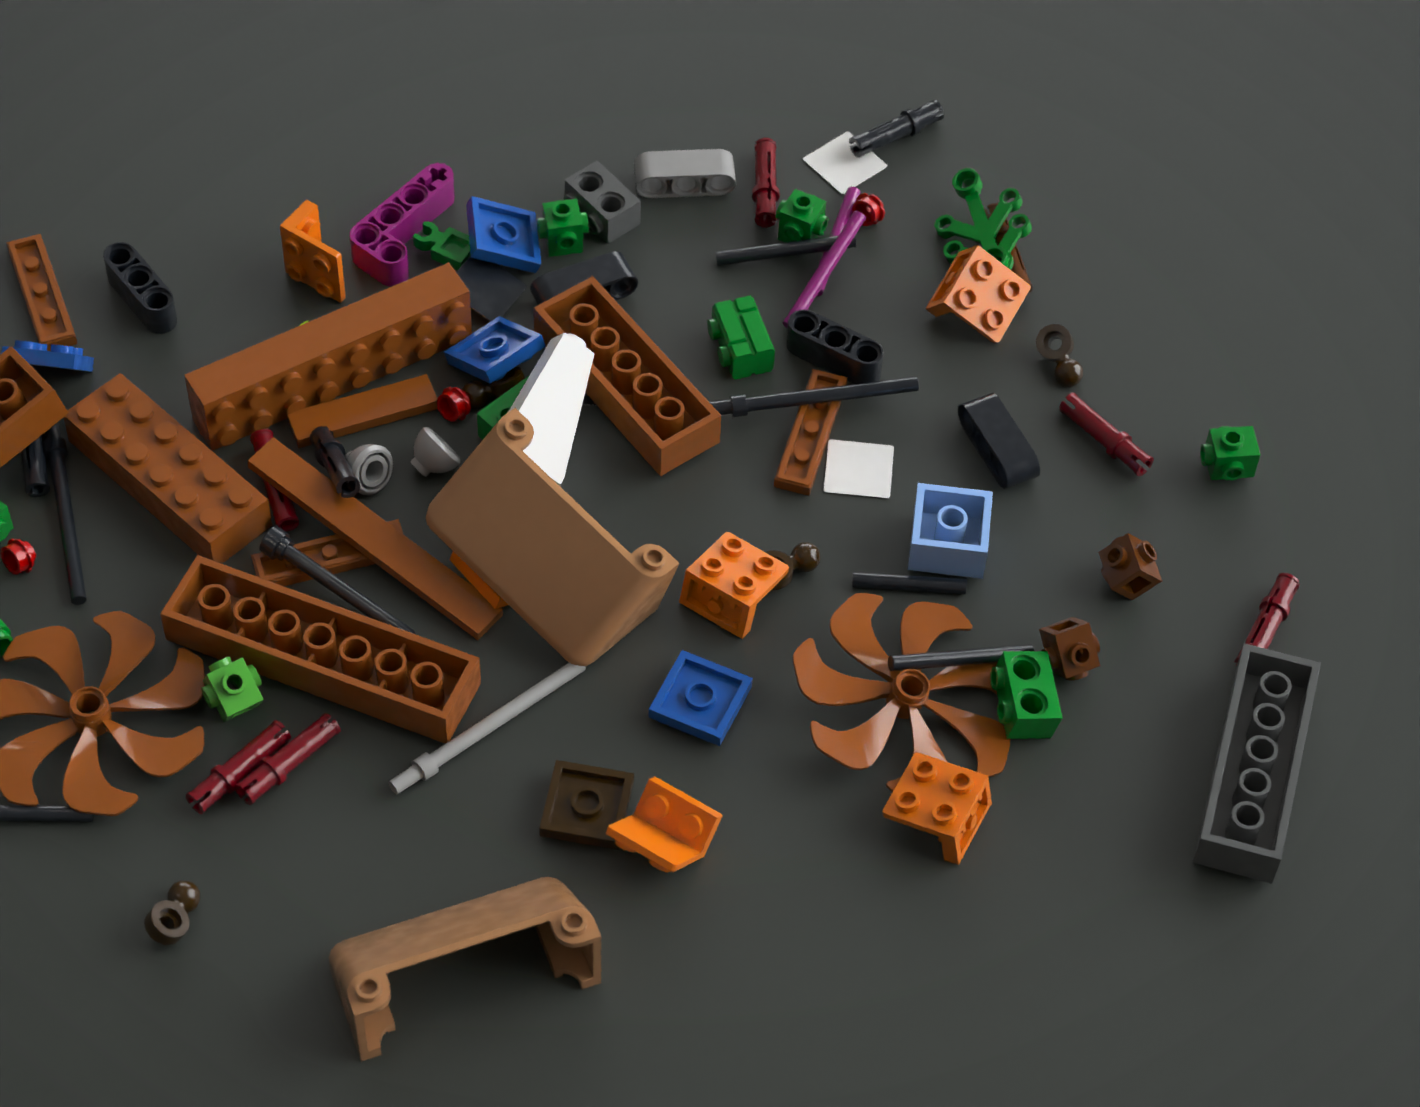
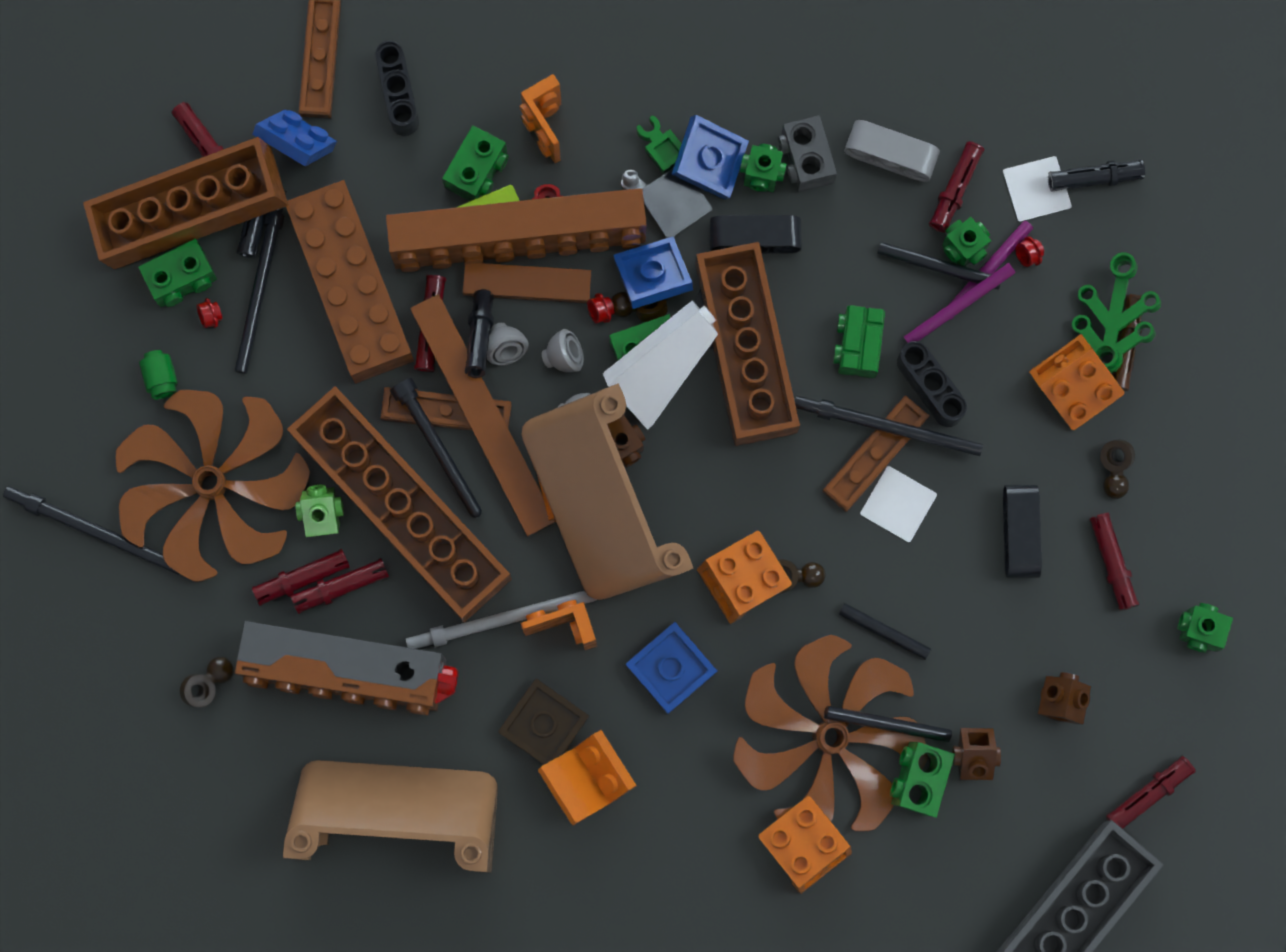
camera: 25 degrees right, 25 degrees up
magenta beam [349,163,455,287] -> none
light blue brick [908,483,993,579] -> none
none -> piece [235,621,458,716]
none -> green brick [442,125,509,201]
none -> orange bracket [521,600,597,650]

